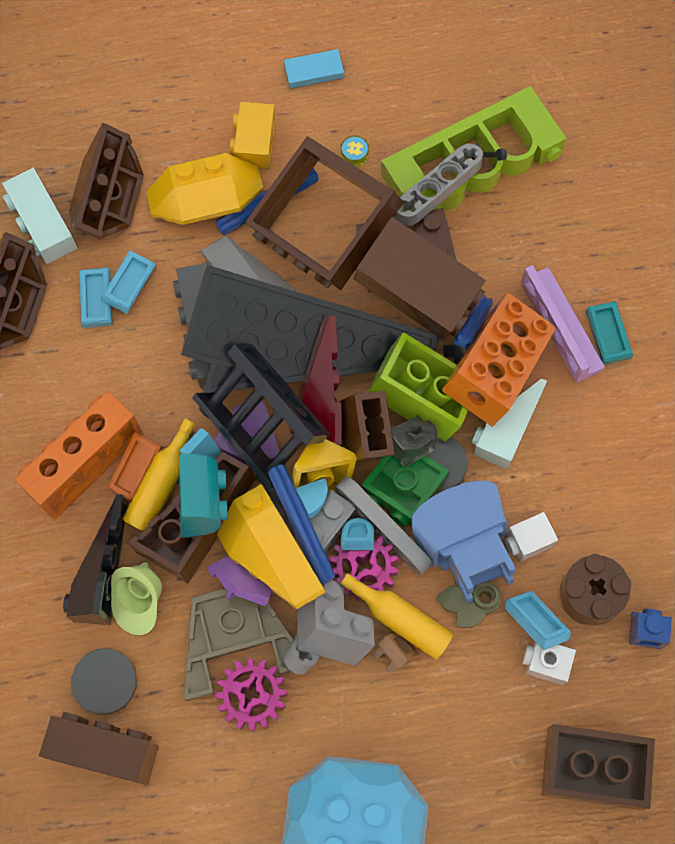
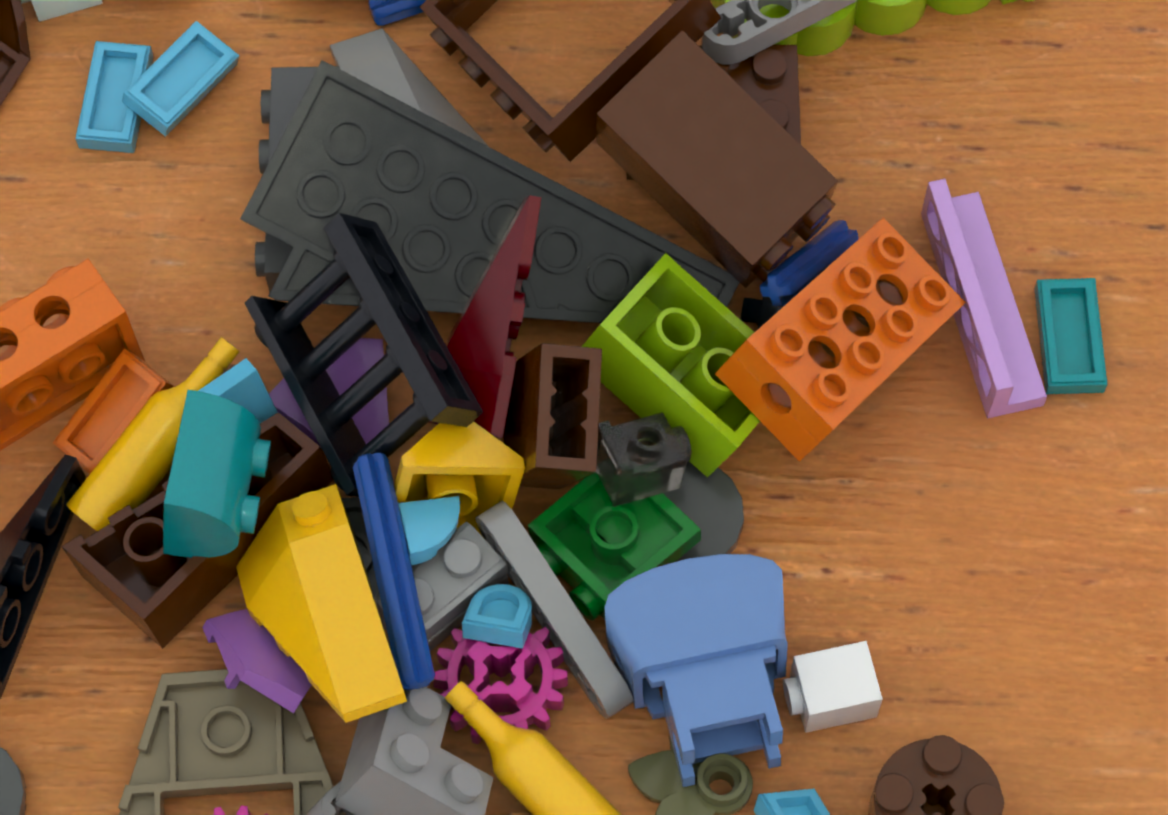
camera: 10 degrees right, 5 degrees down
yellowish green piece [111,562,162,635] -> none
light aqua slope [472,379,547,470] -> none

